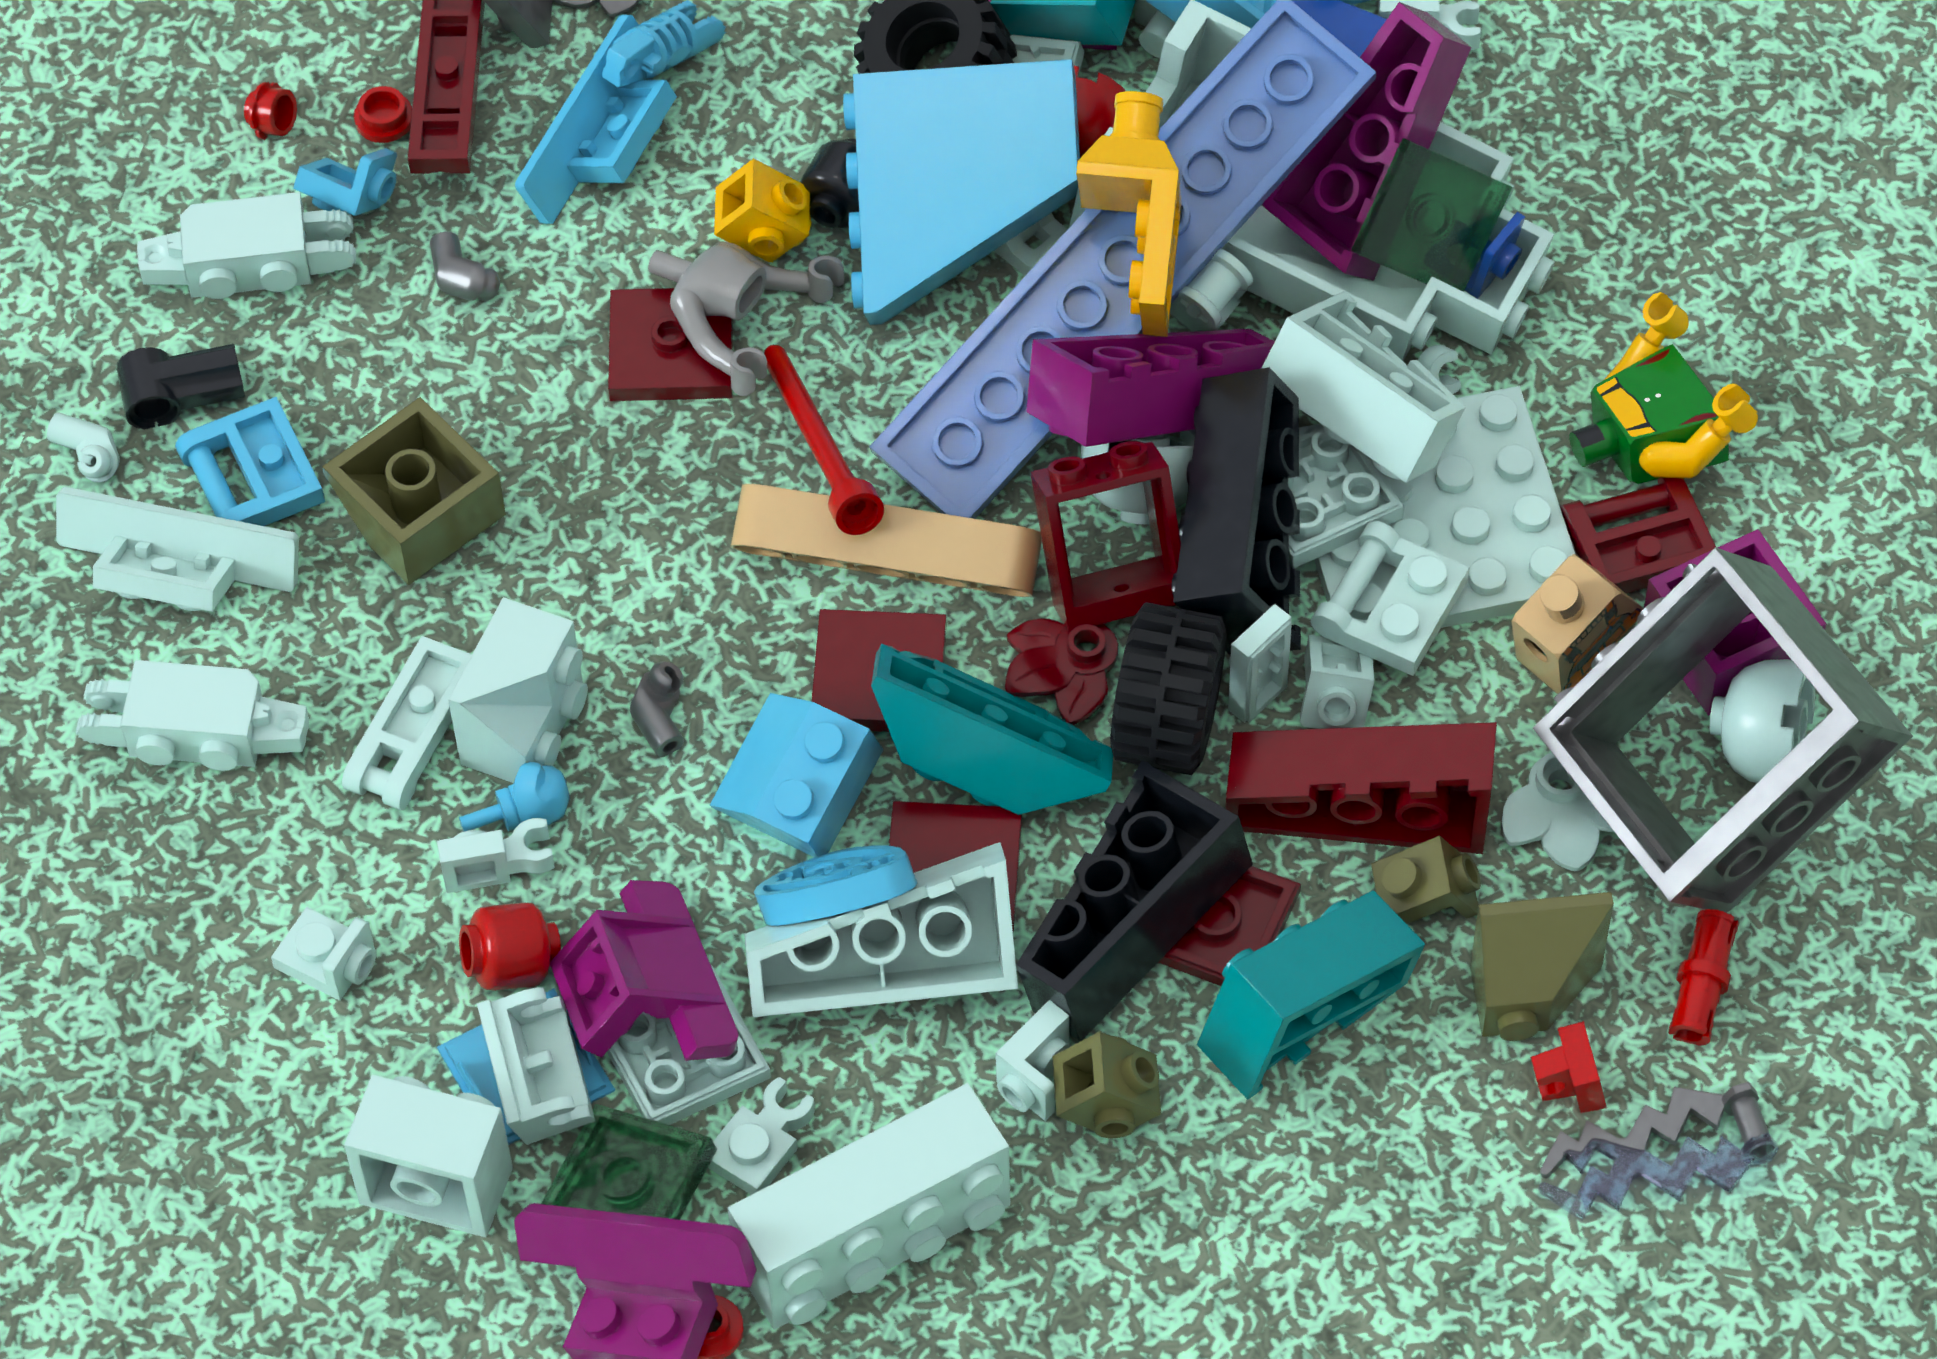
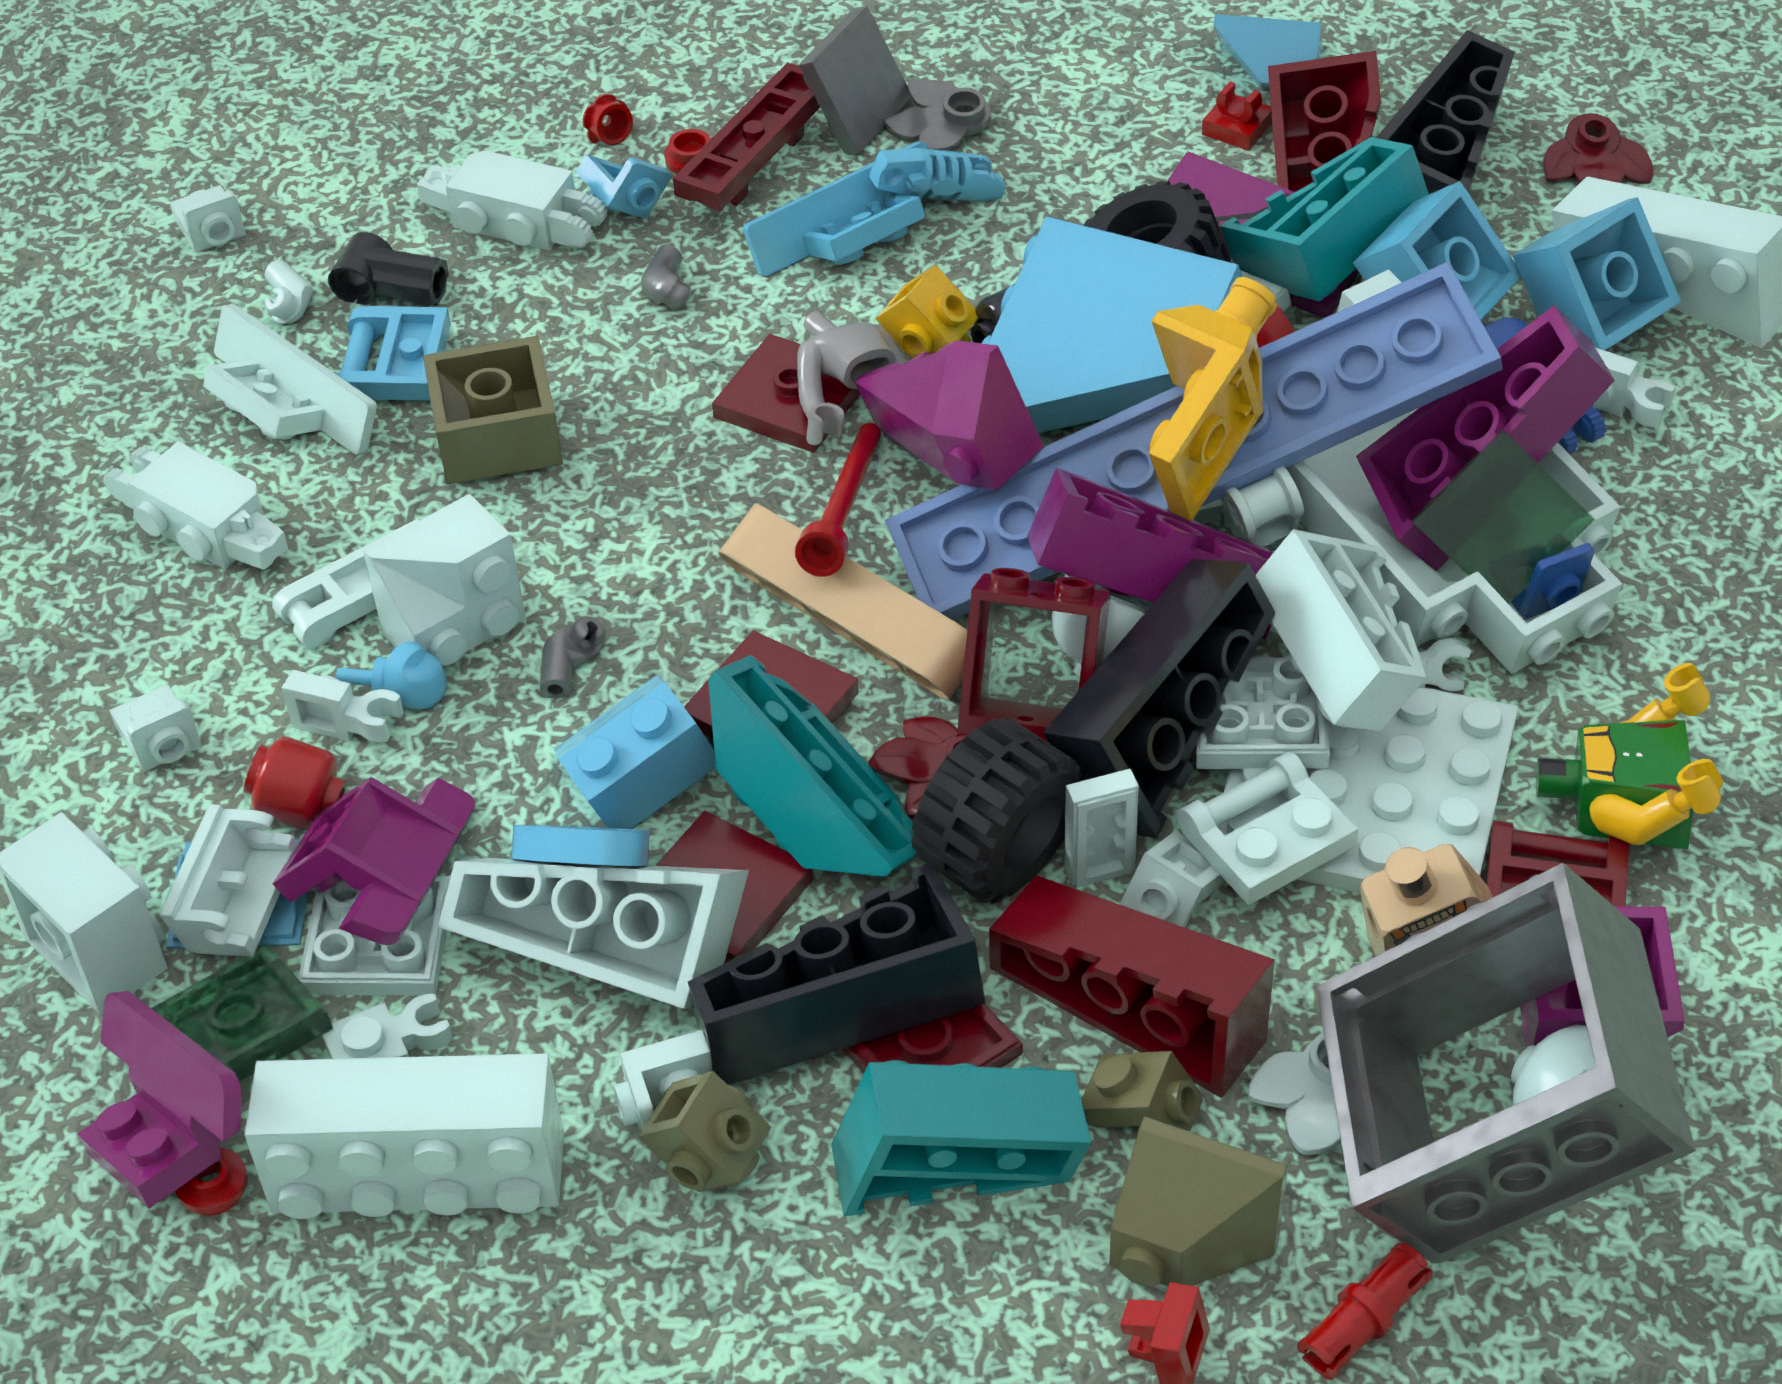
camera: 30 degrees right, 10 degrees down
none -> magenta wedge [854,340,1044,490]

